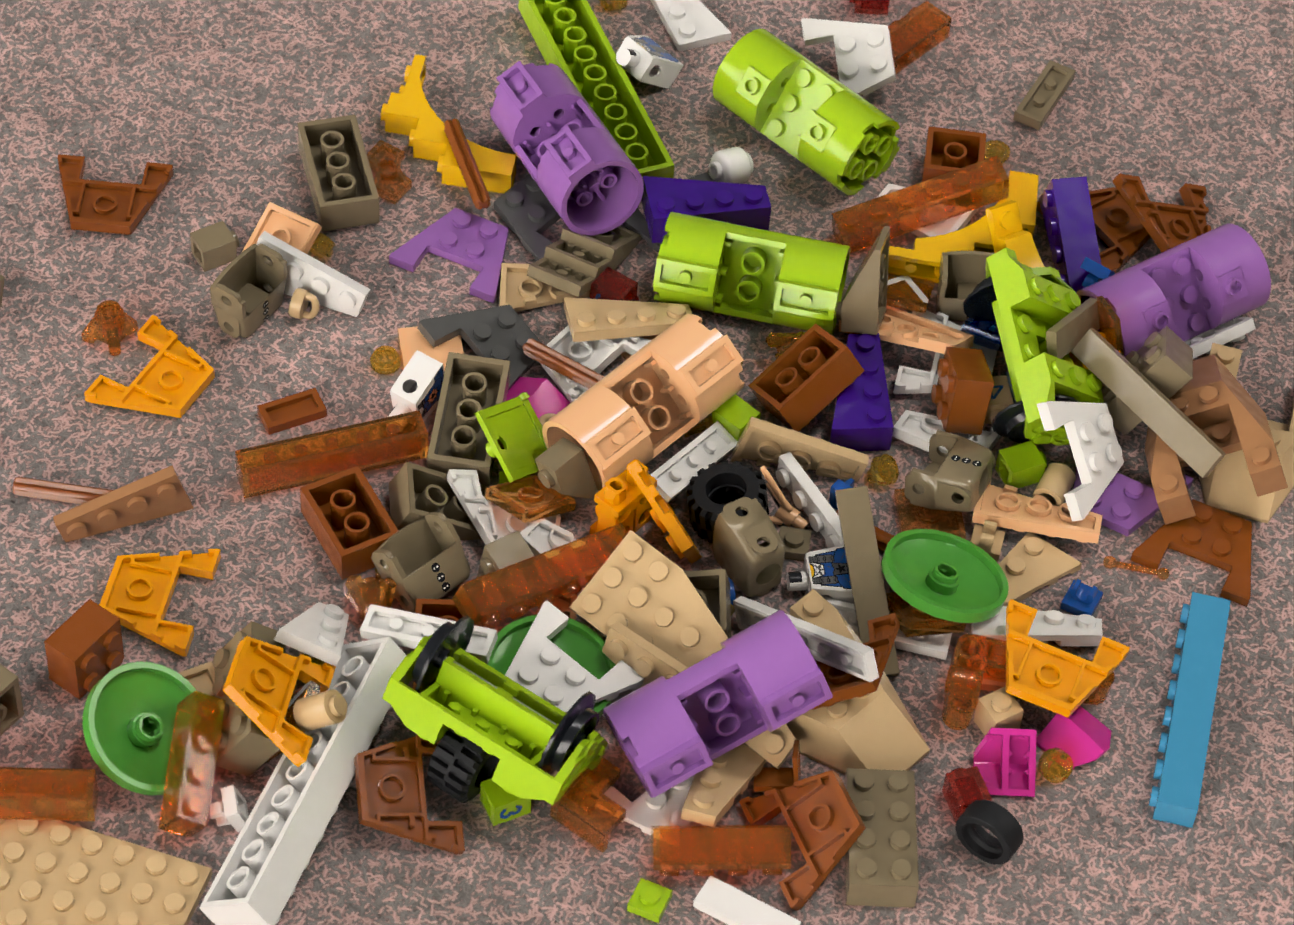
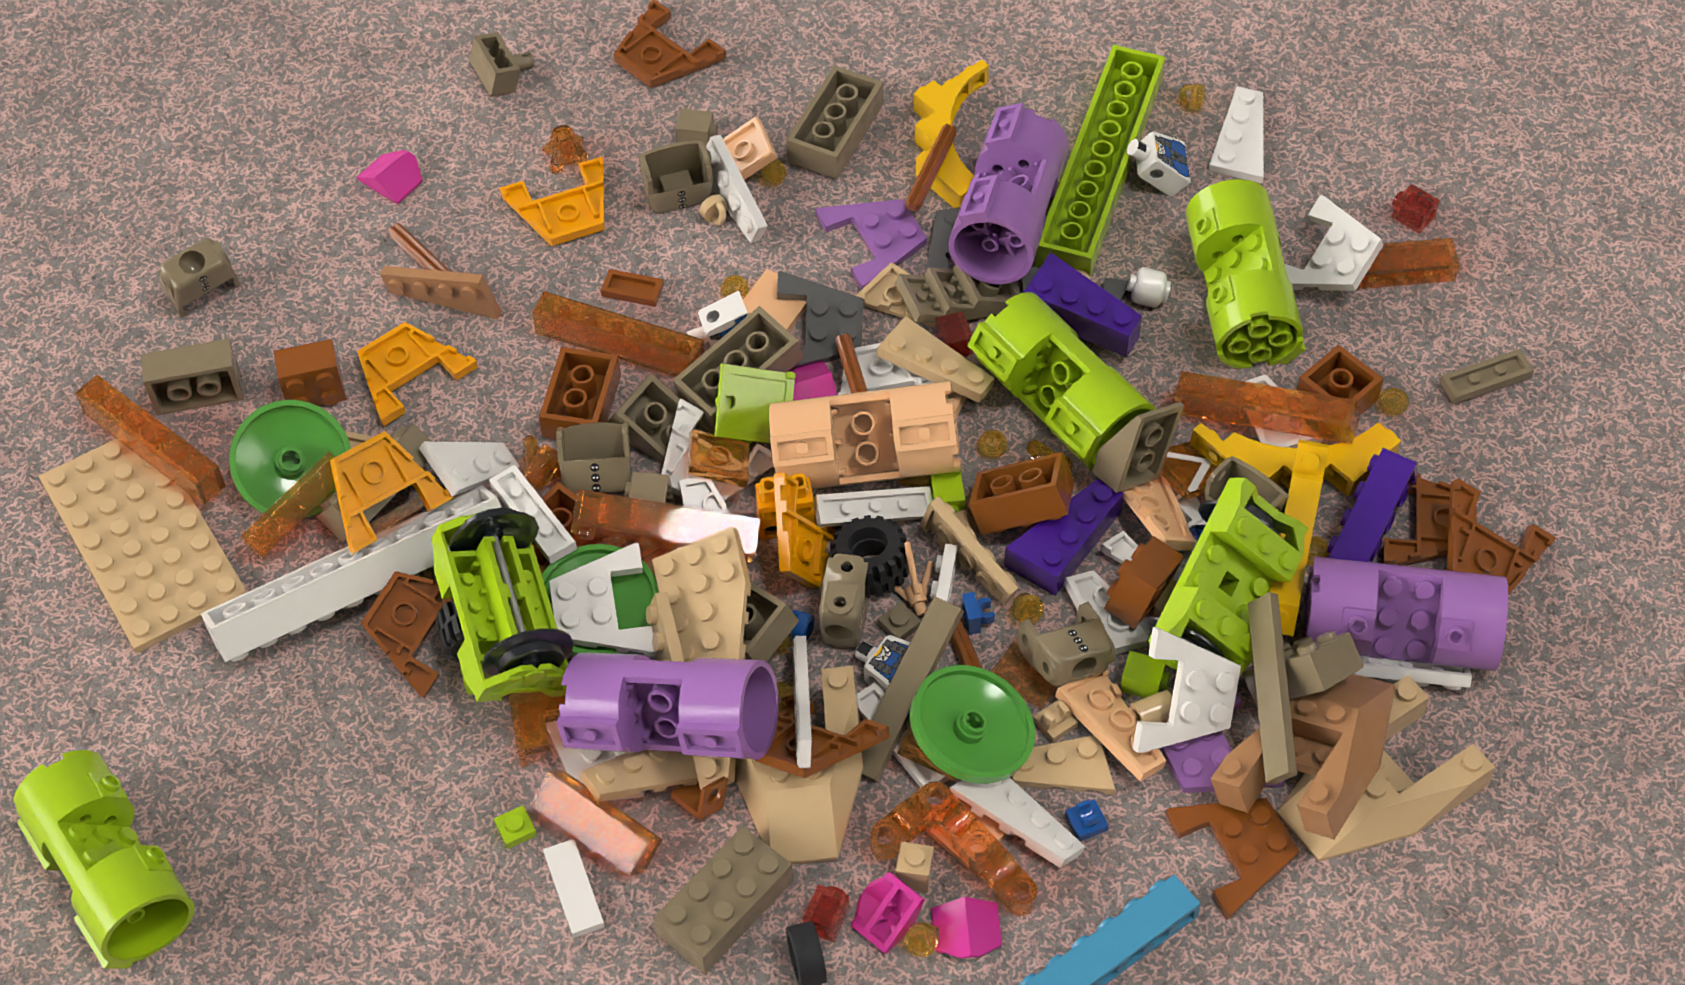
camera: 45 degrees right, 5 degrees up
white tile [208,785,249,832] -> none
tan brick [293,689,347,732] -> none
clear orange tile [367,140,412,204] -> none
dark tan slope [535,437,598,499] -> none
dark orange wing [739,770,866,911] -> none
light orange wing [1006,599,1130,718] -> none
dark tan tile [1046,298,1101,359] -> none
blue tile [1080,257,1116,287] -> none
clear orange piece [1097,296,1124,356] -> none
clear orange hinge [1103,556,1170,580] -> none

